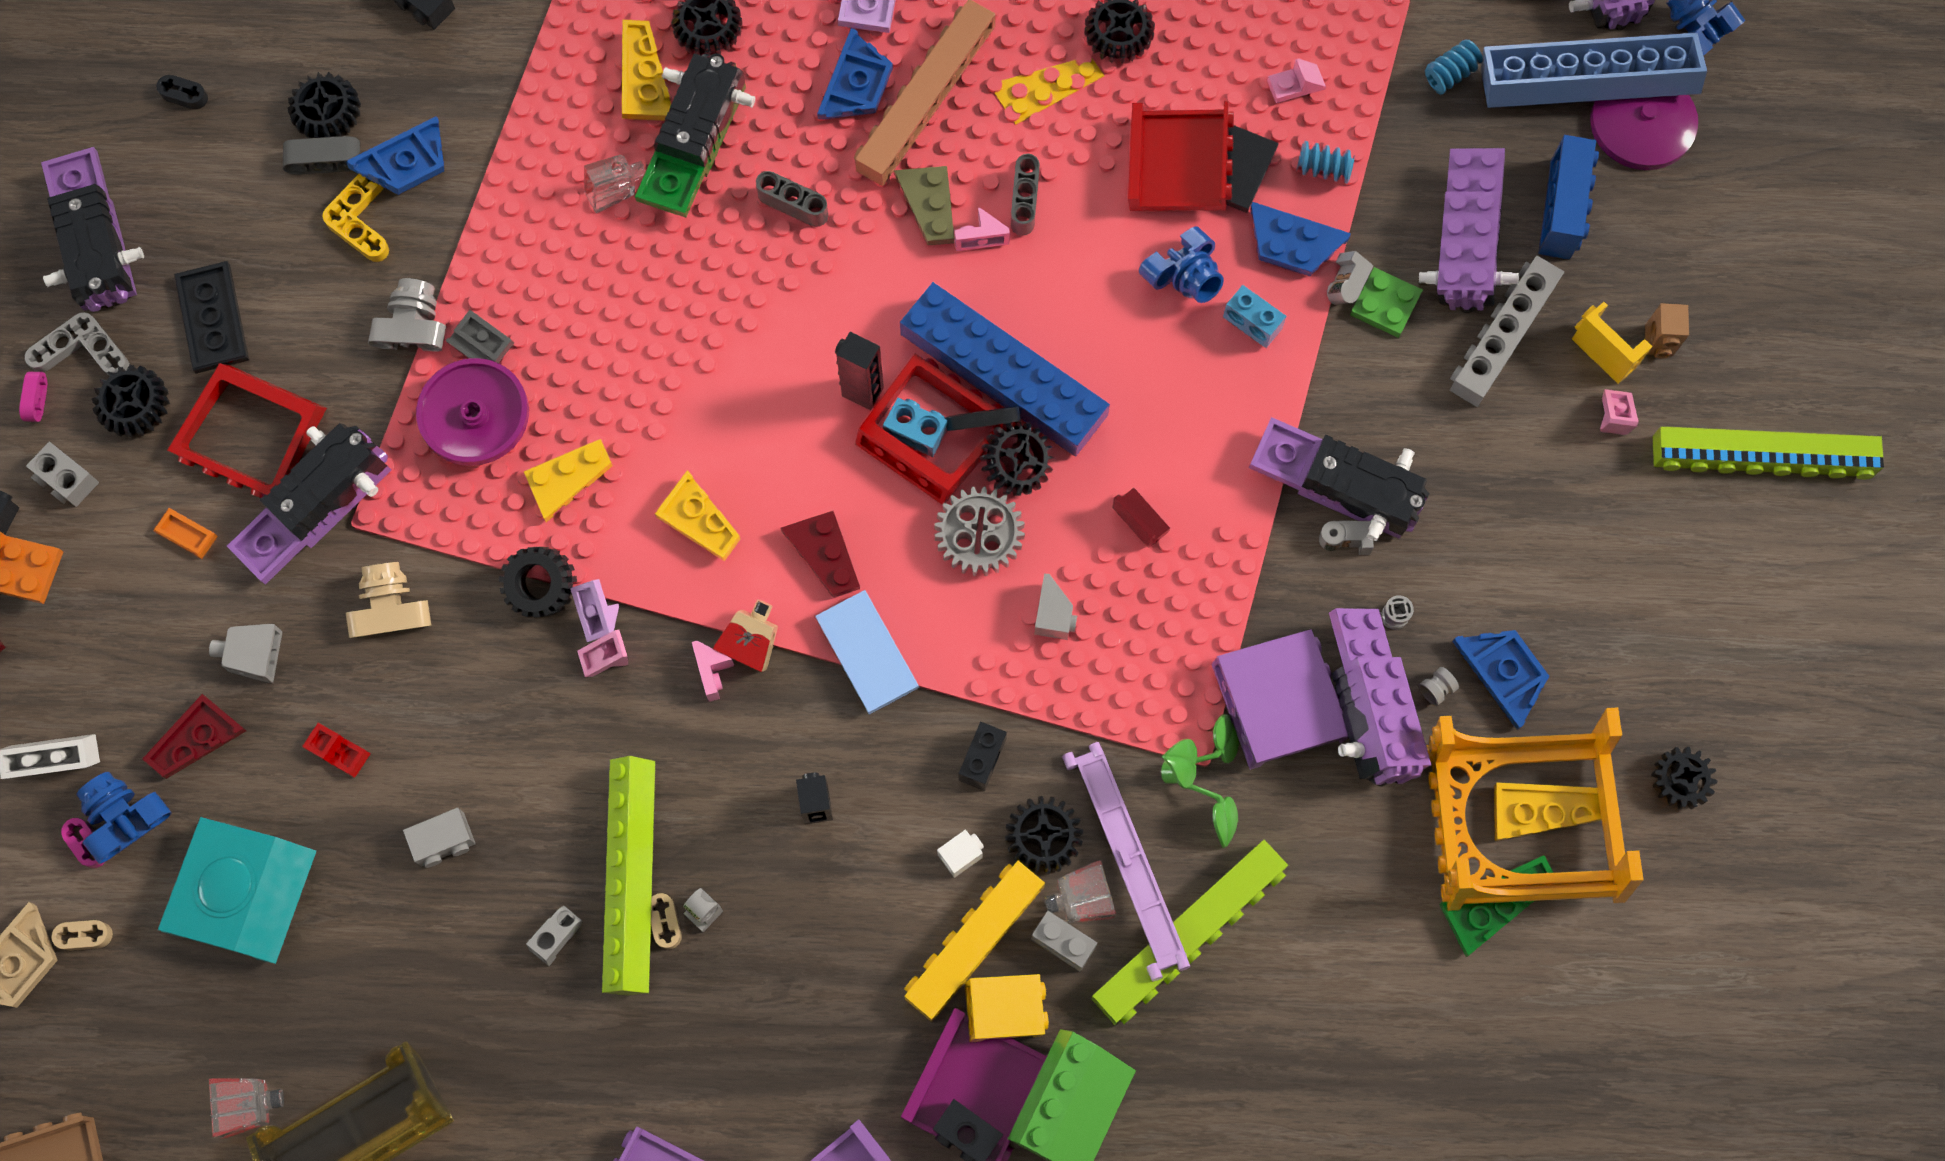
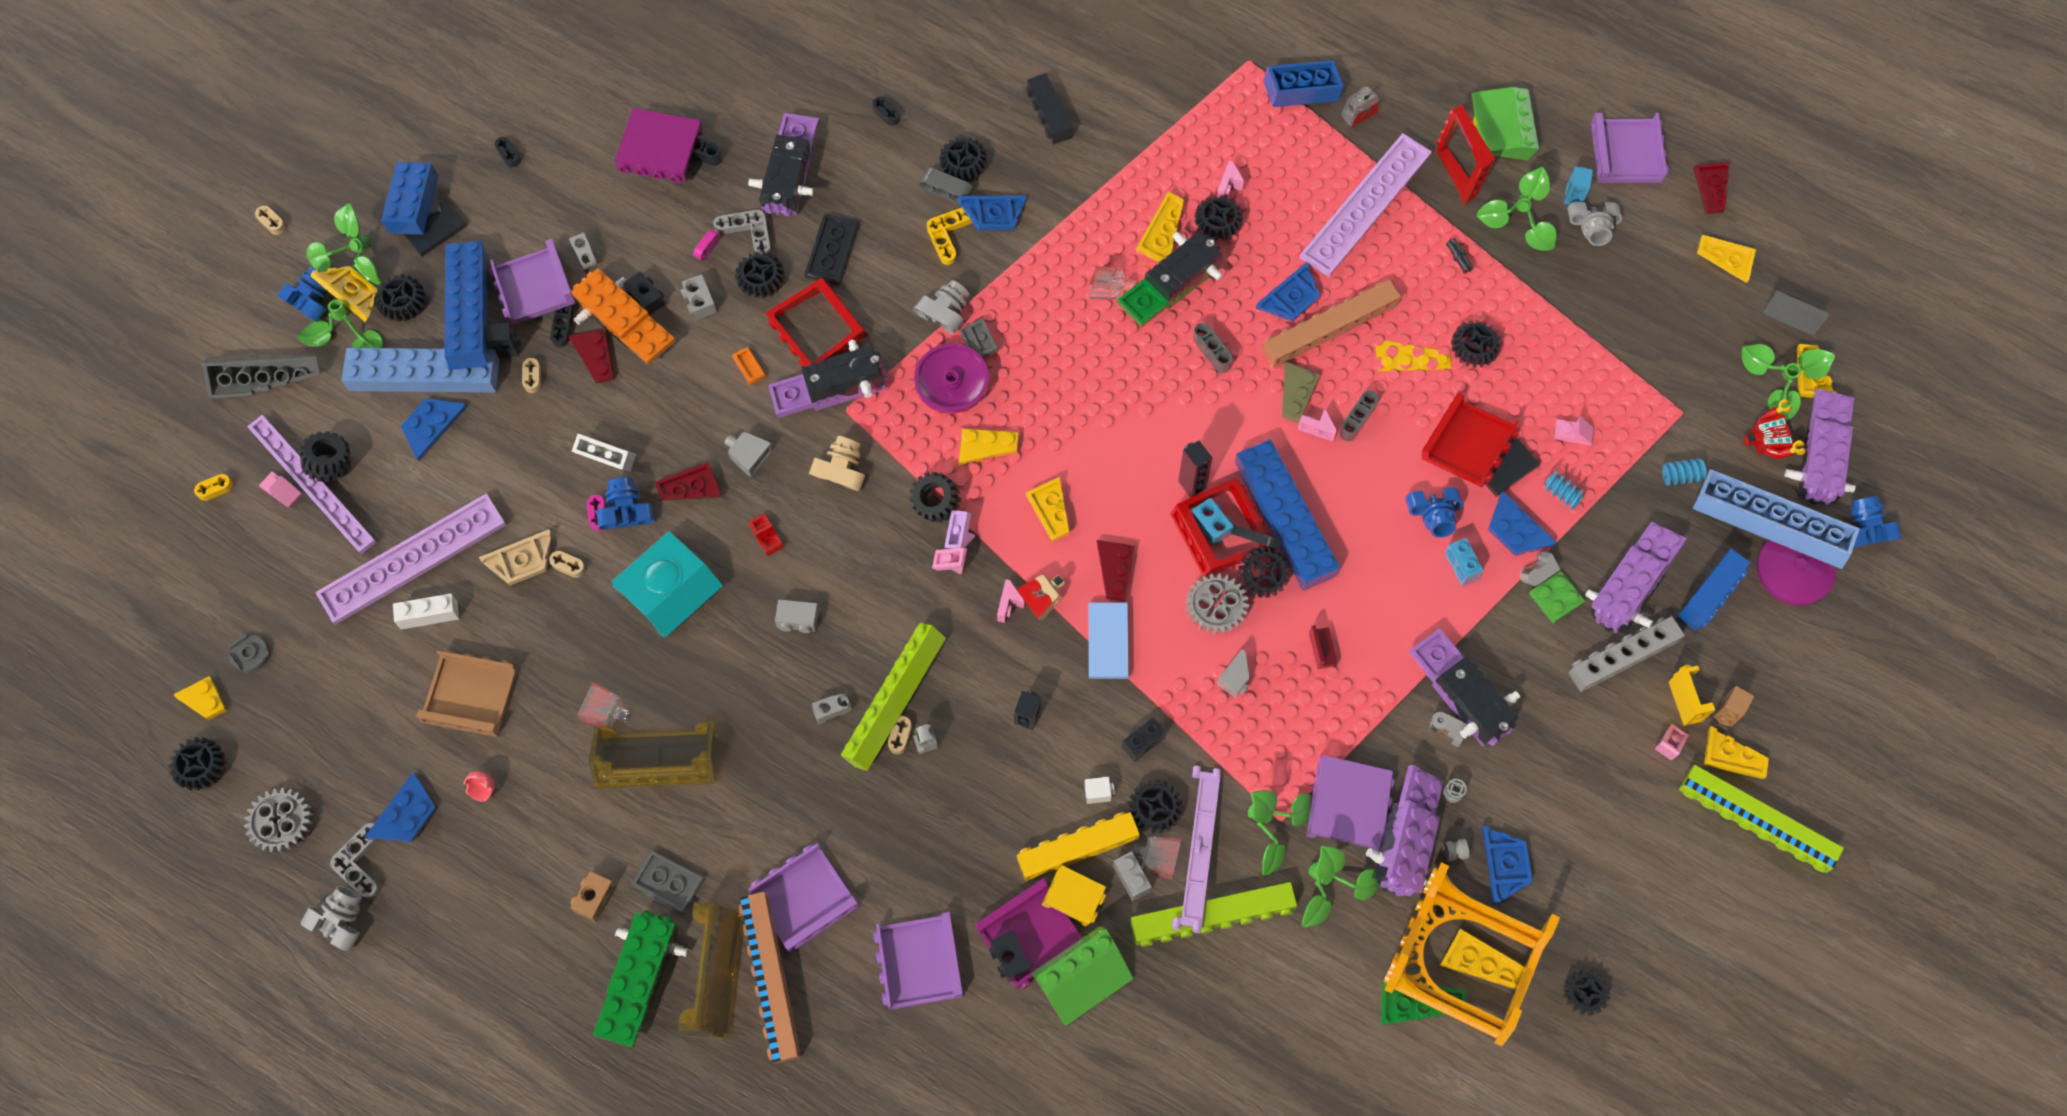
camera: 30 degrees right, 5 degrees down
none -> bright green plant [1302,846,1379,927]
none -> yellow wing [1704,726,1769,779]

